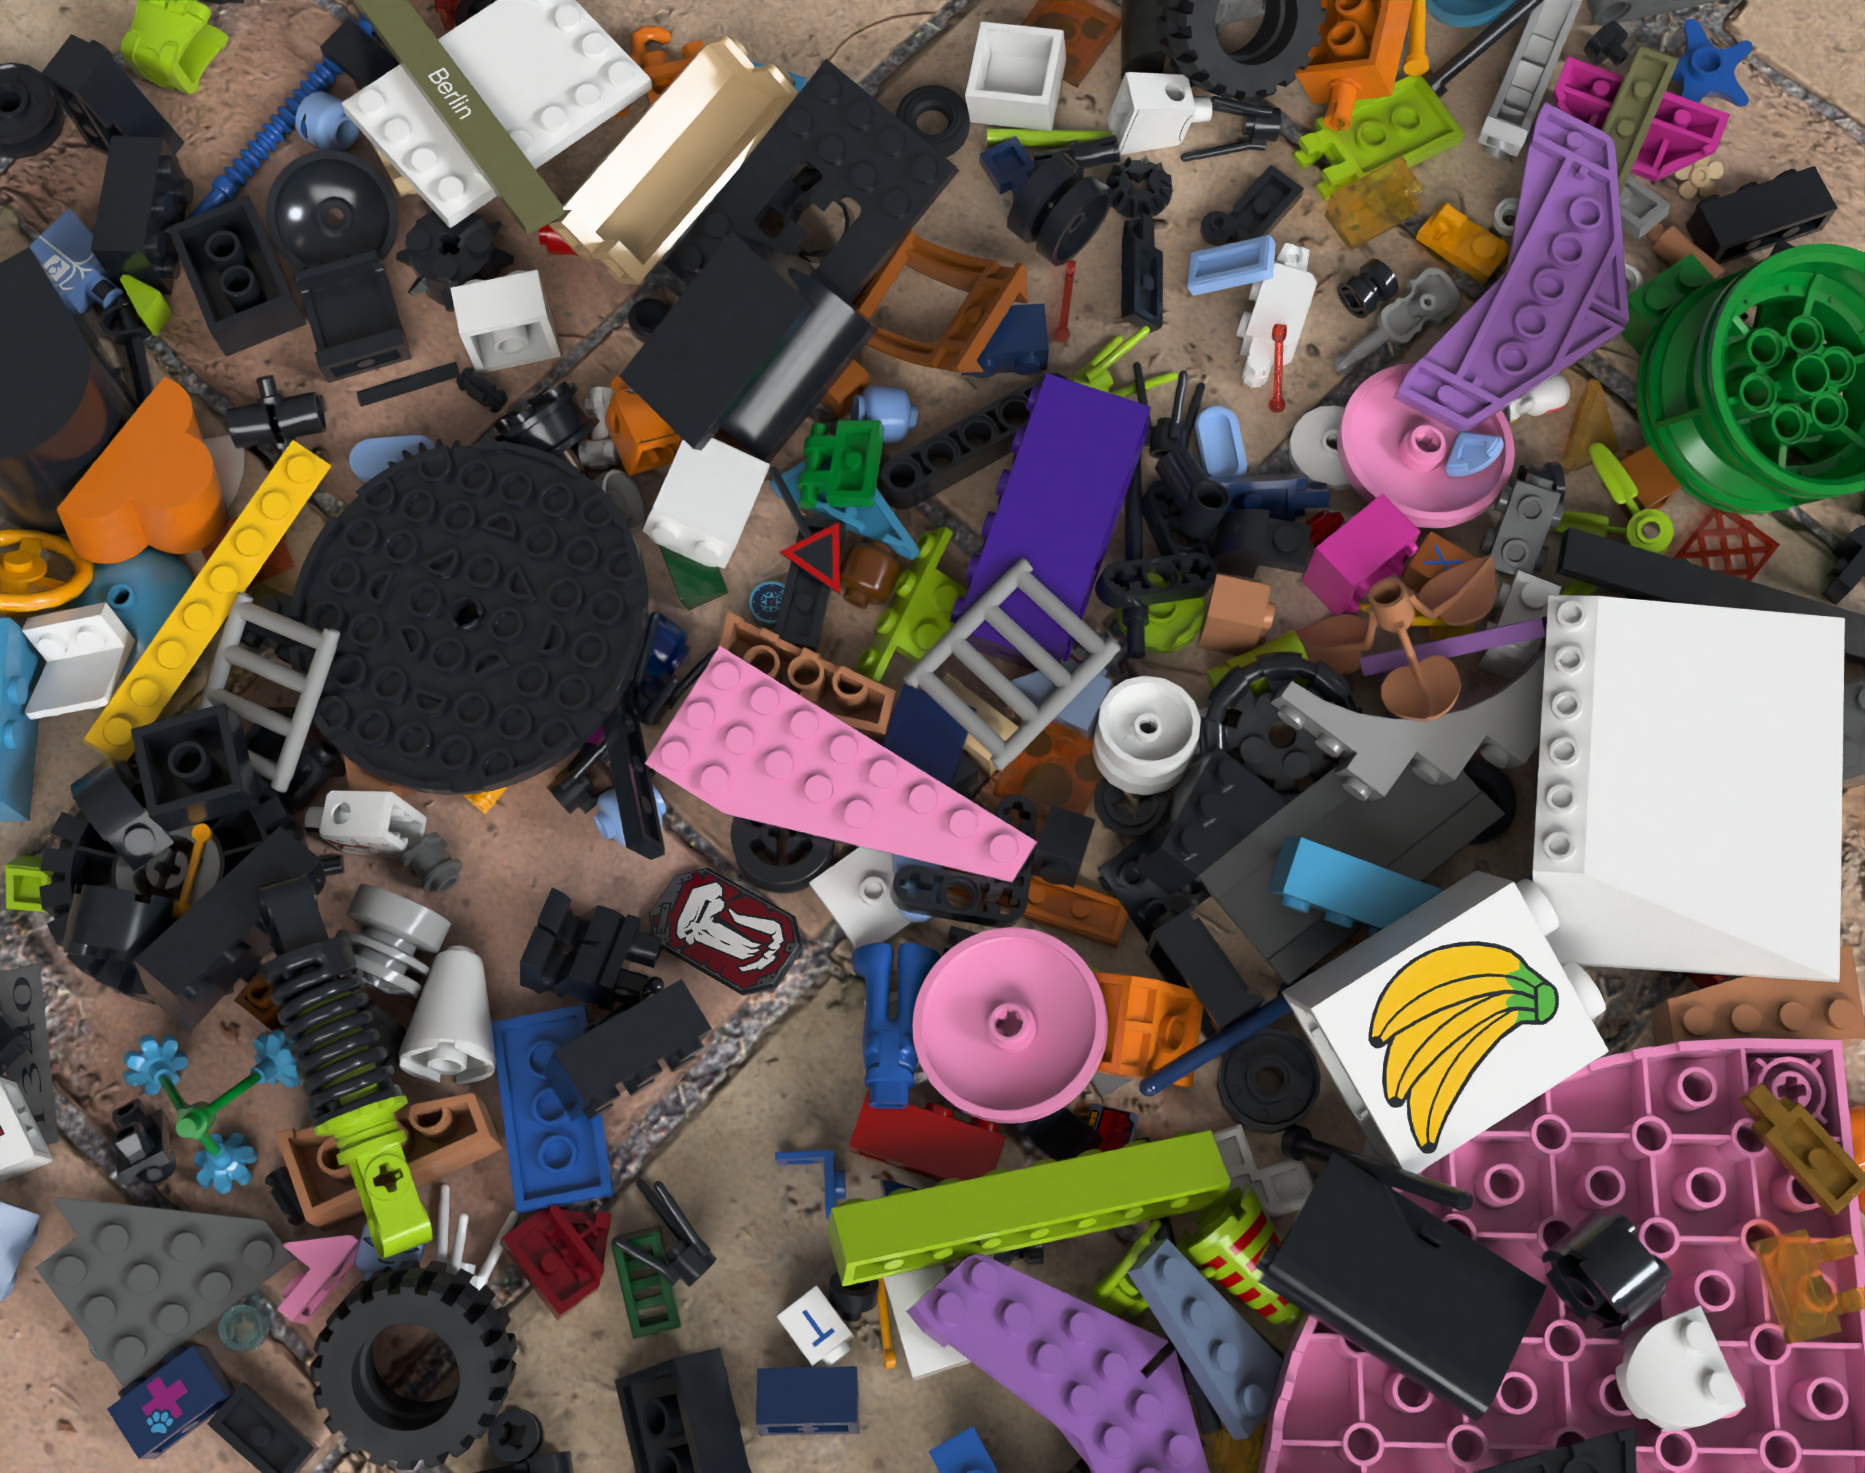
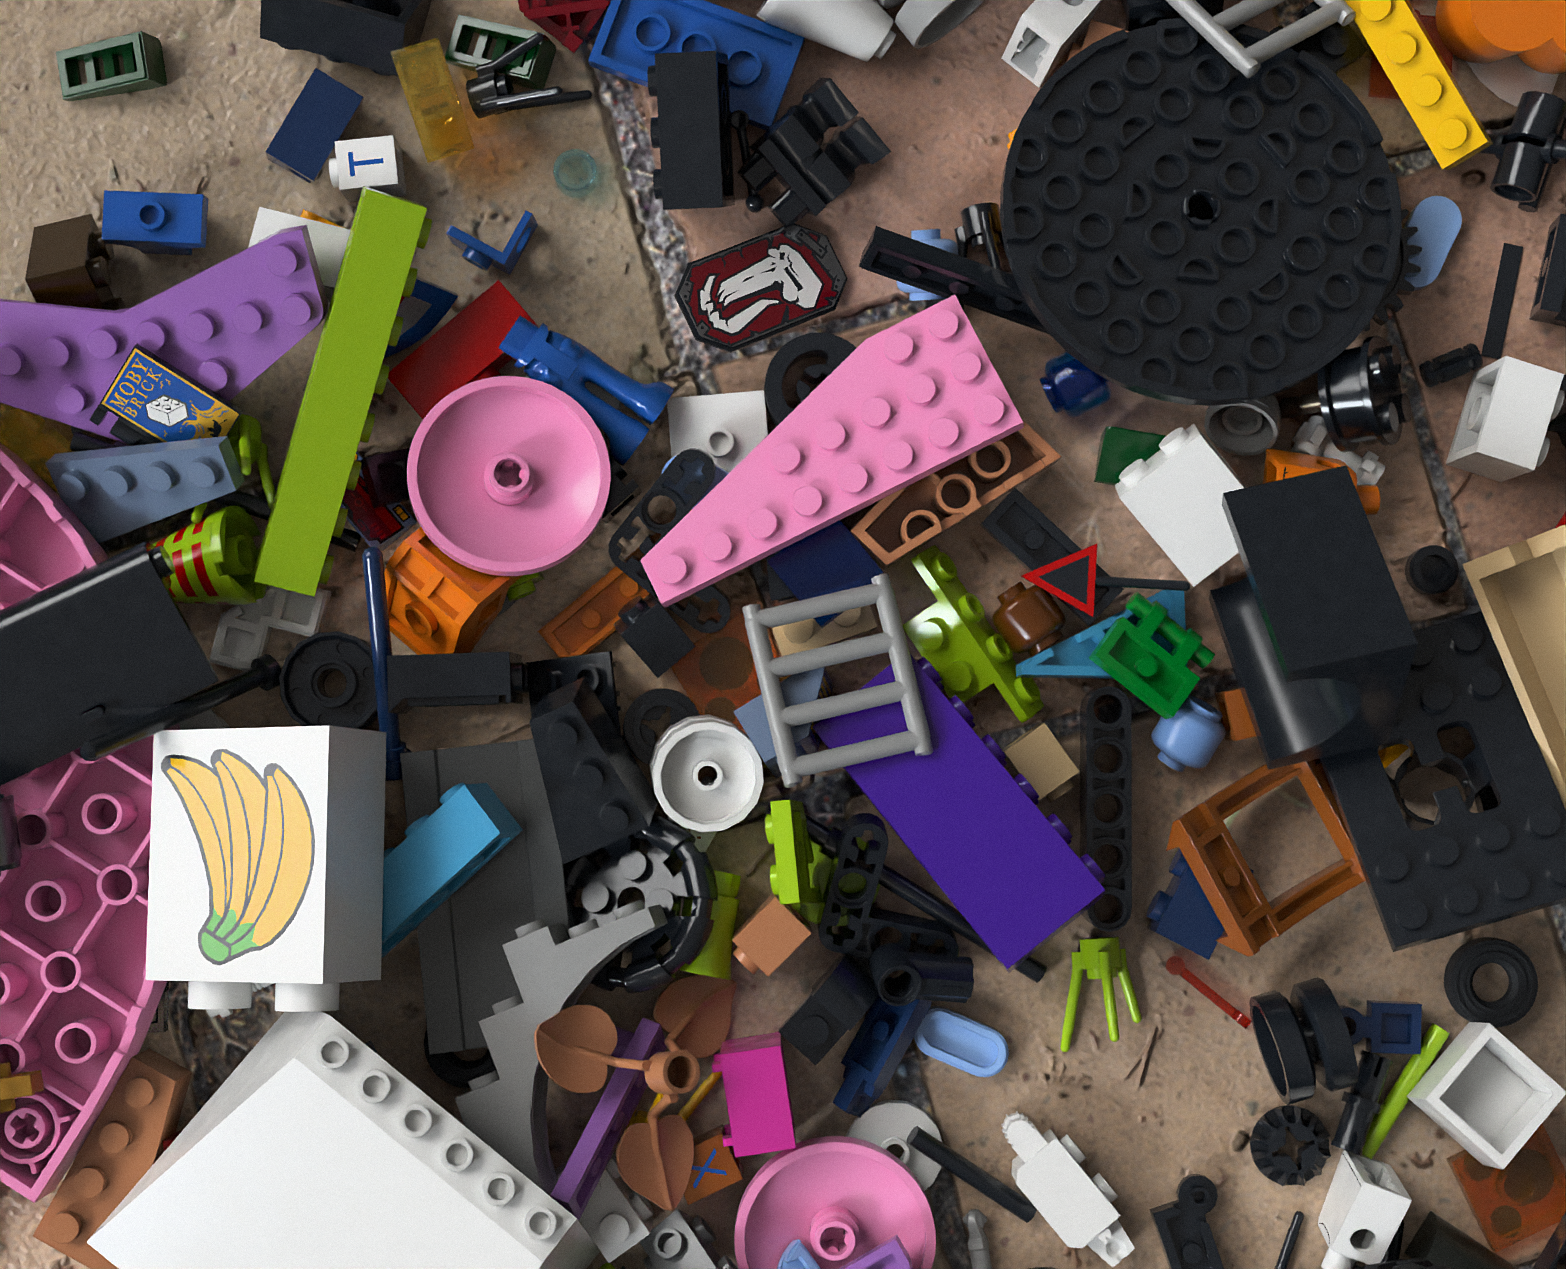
camera: 120 degrees right, 15 degrees up
dark grey brick [400,832,462,894] -> none
black plant [631,611,717,726] -> none
tile [749,581,785,628] -> none
black hinge [1121,212,1163,333] -> none
black plant [1133,362,1205,459] -> none
light blue tile [1187,235,1276,296] -> none
clear red hinge [1268,323,1287,413] -> none
red plate [1305,510,1344,548] -> none
none -> piece [89,343,244,446]
none -> clear yellow slope [391,38,475,163]
none -> clear light blue bush [553,149,598,198]
none -> lime wing [765,800,822,905]
none -> black bar [907,1126,1037,1223]
none -> tan brick [1002,723,1080,802]

